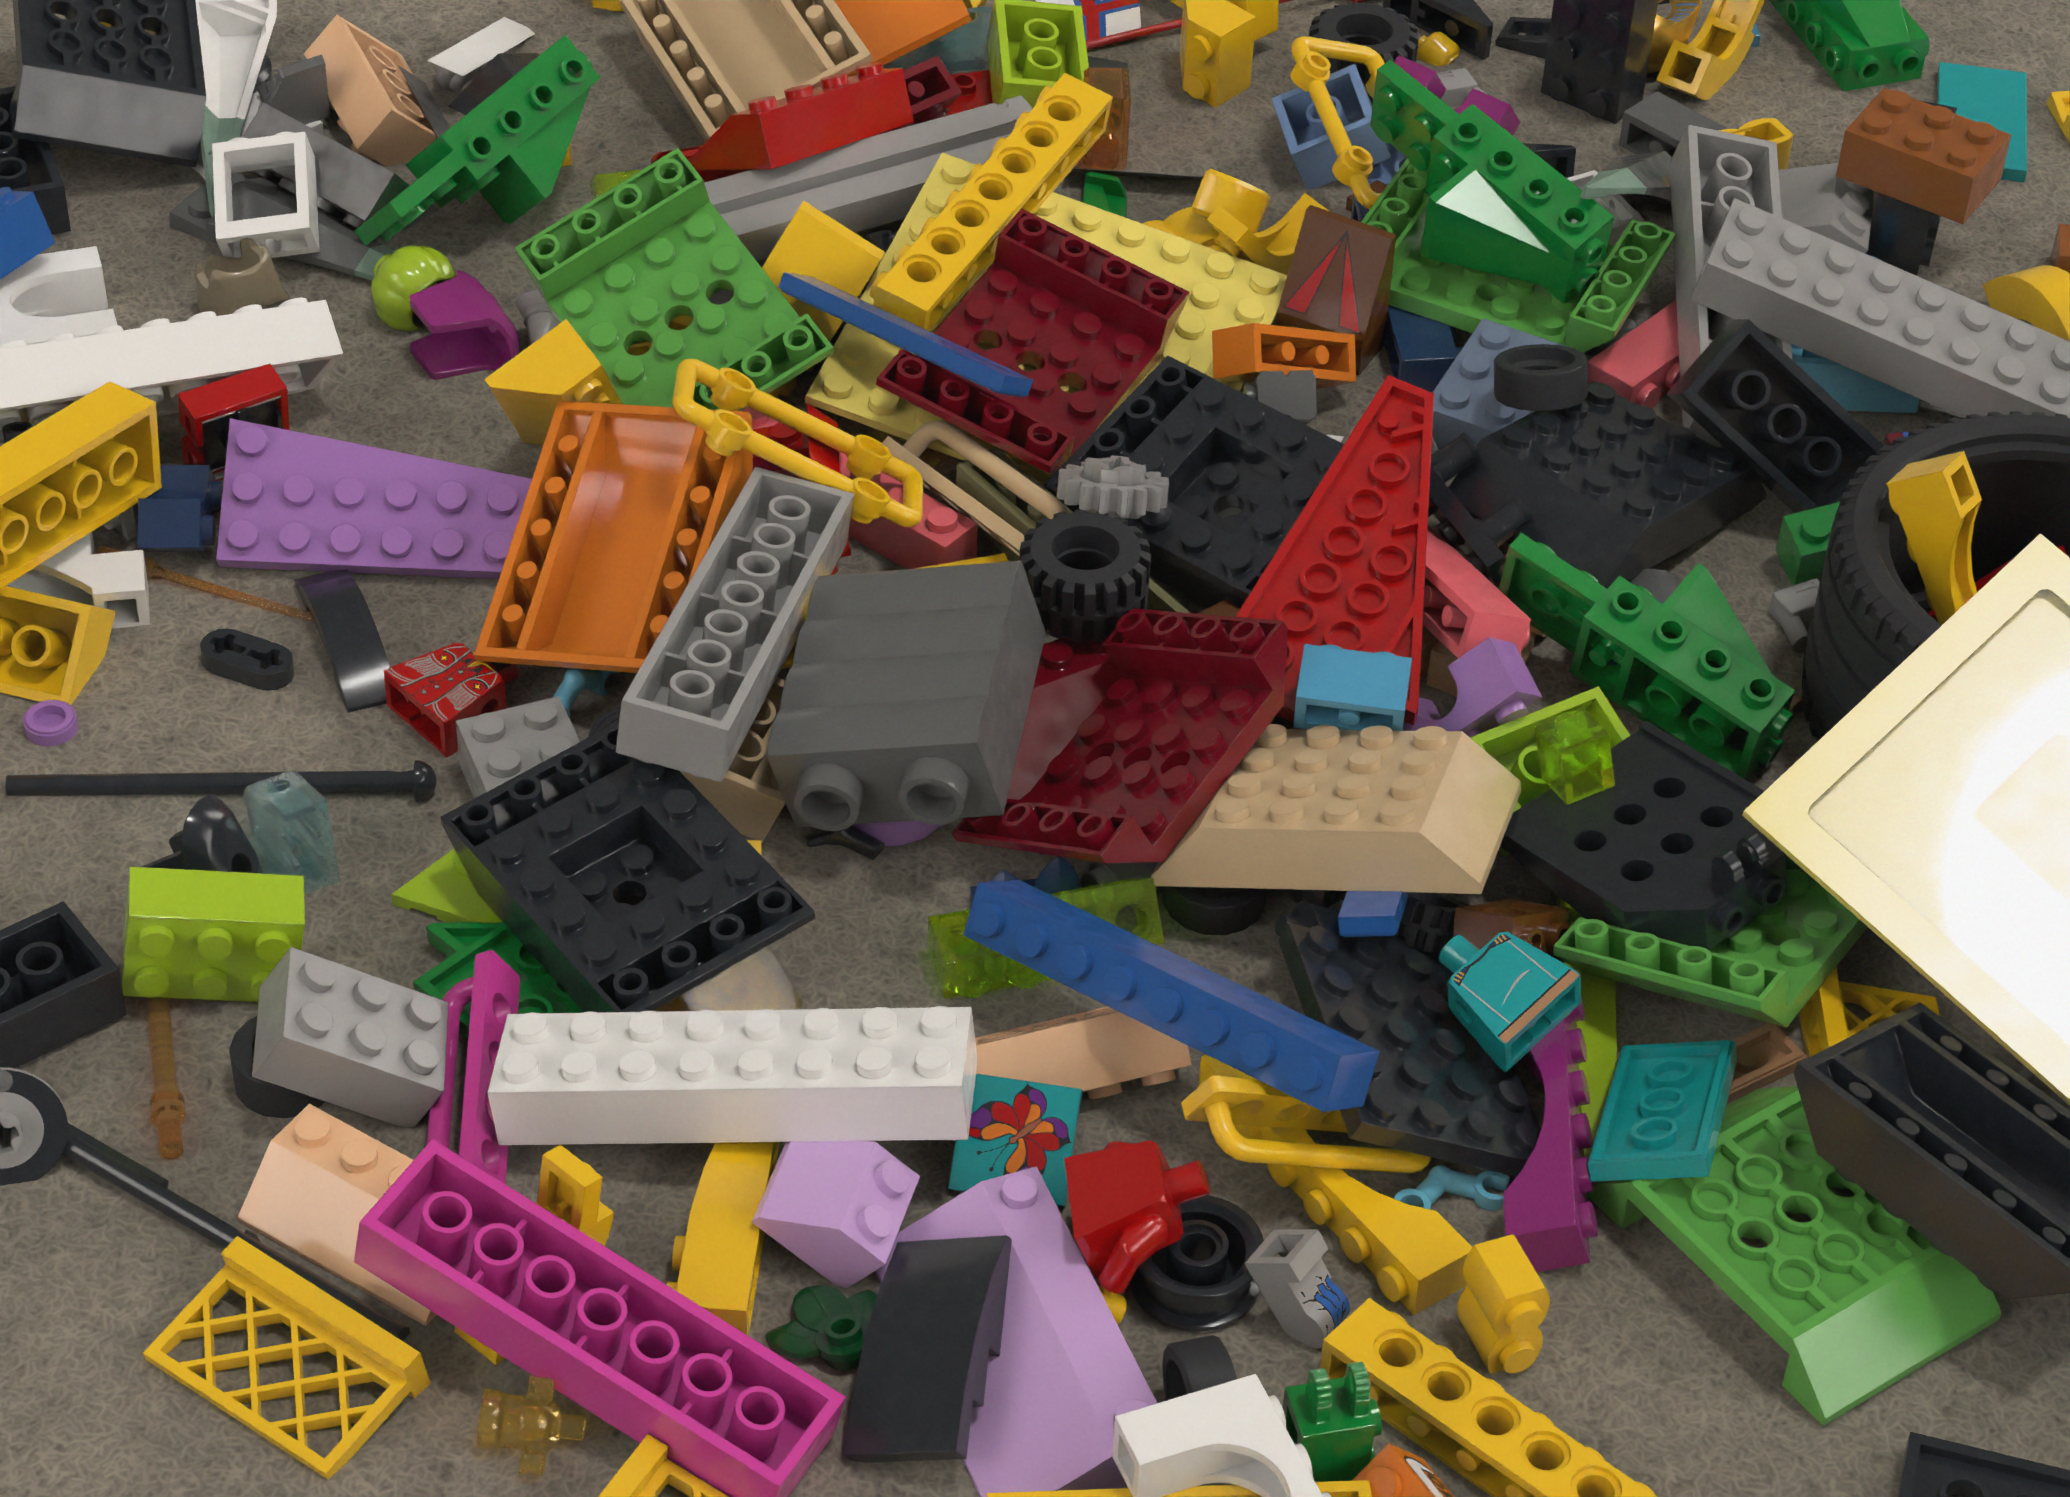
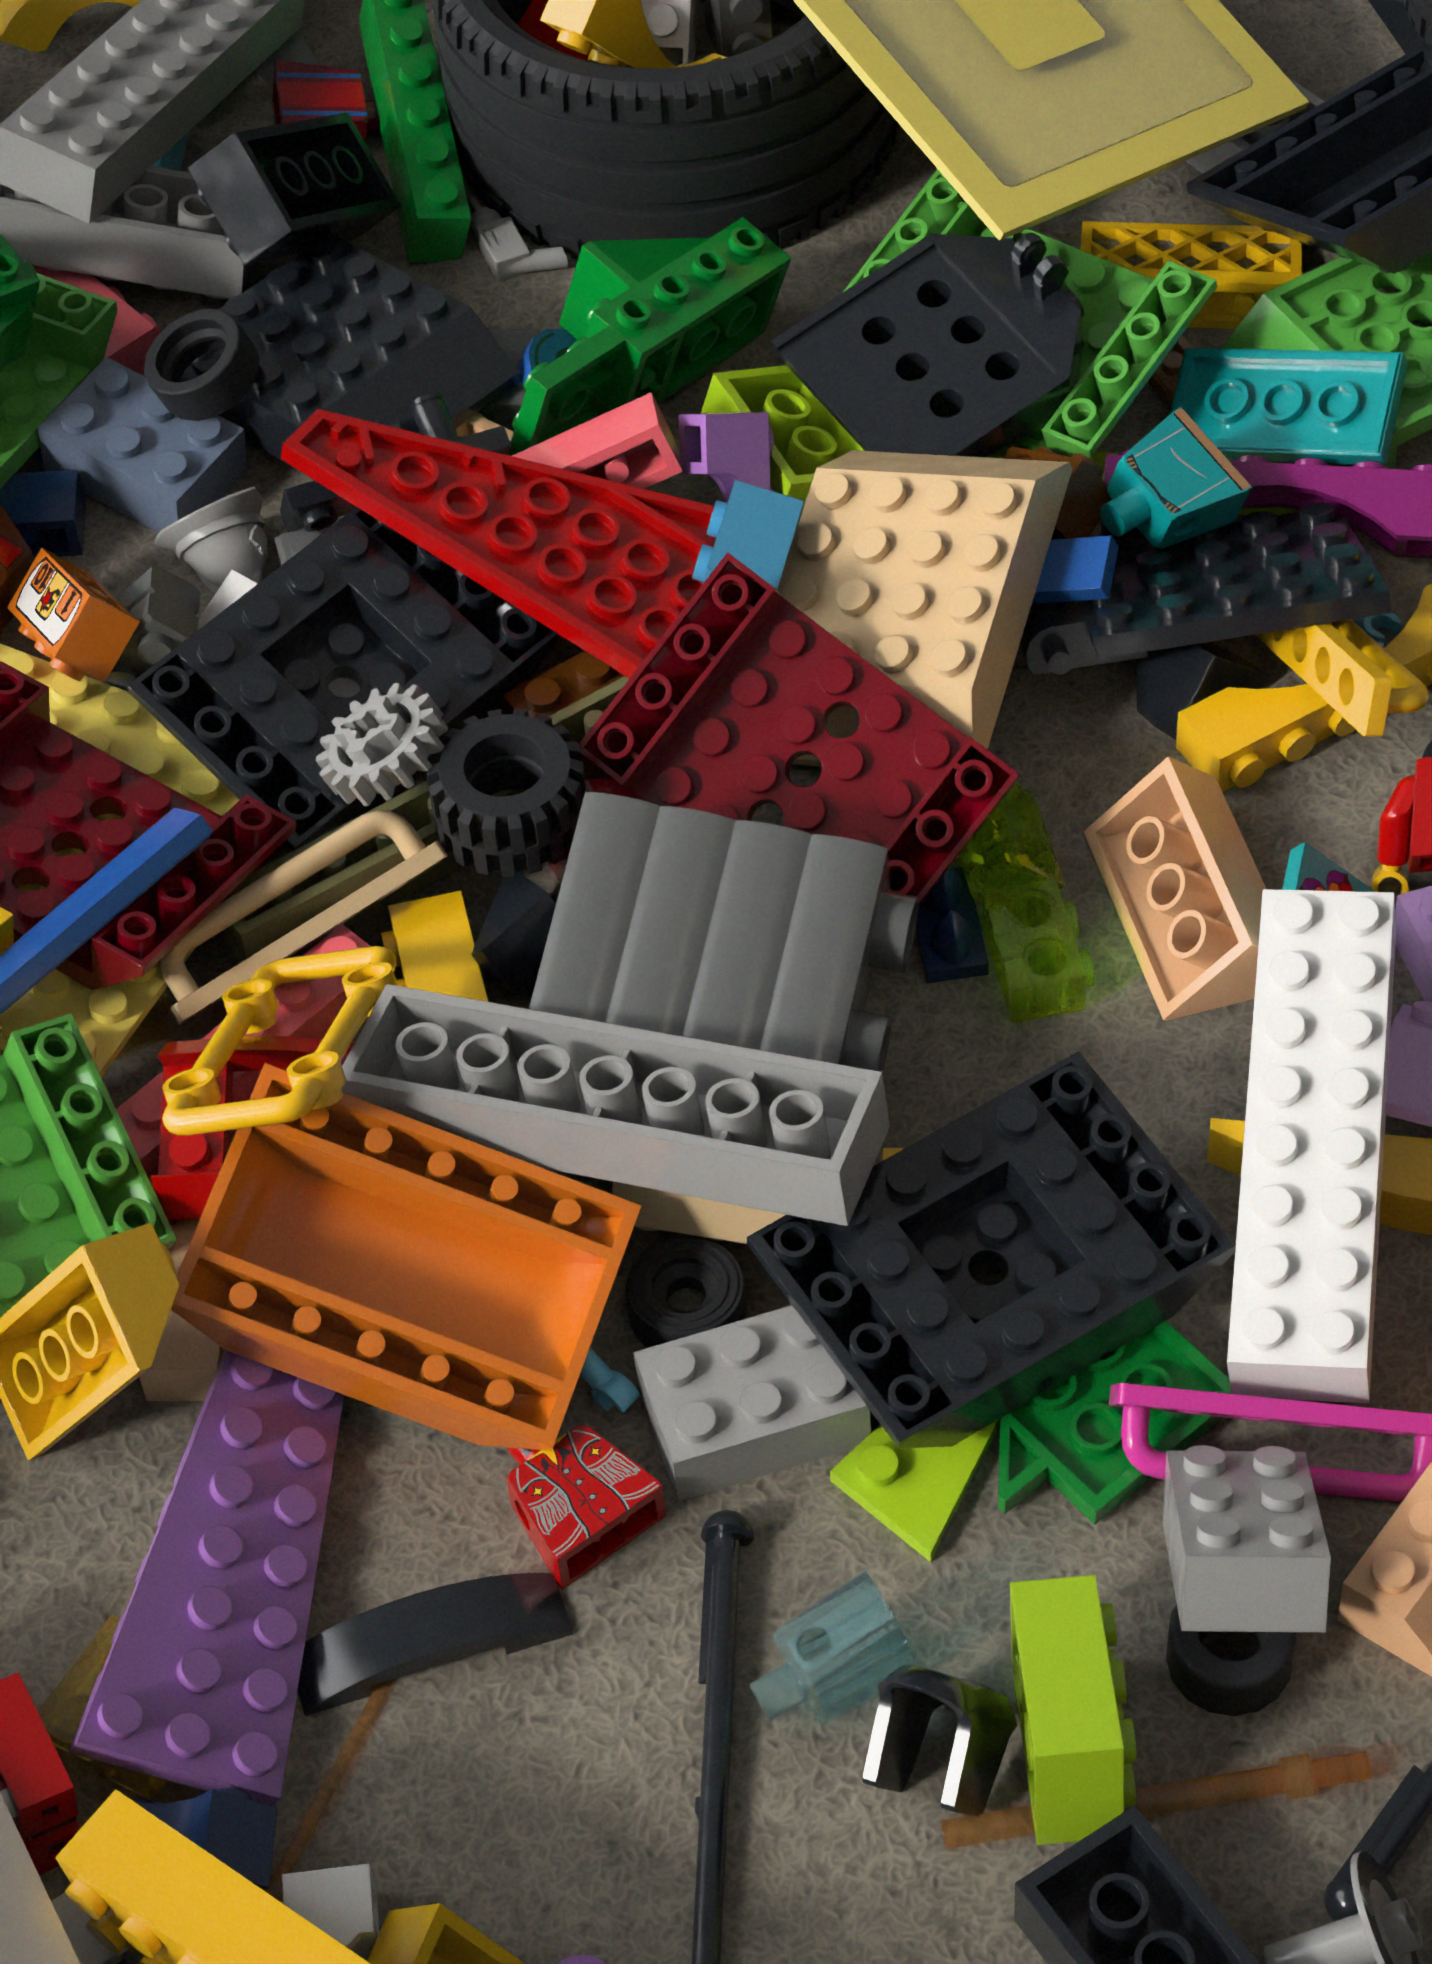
camera: 80 degrees left, 10 degrees up
black beam [200,628,294,691] -> none
blue brick [963,880,1380,1112] -> none
clear neon green brick [1535,707,1615,805] -> none

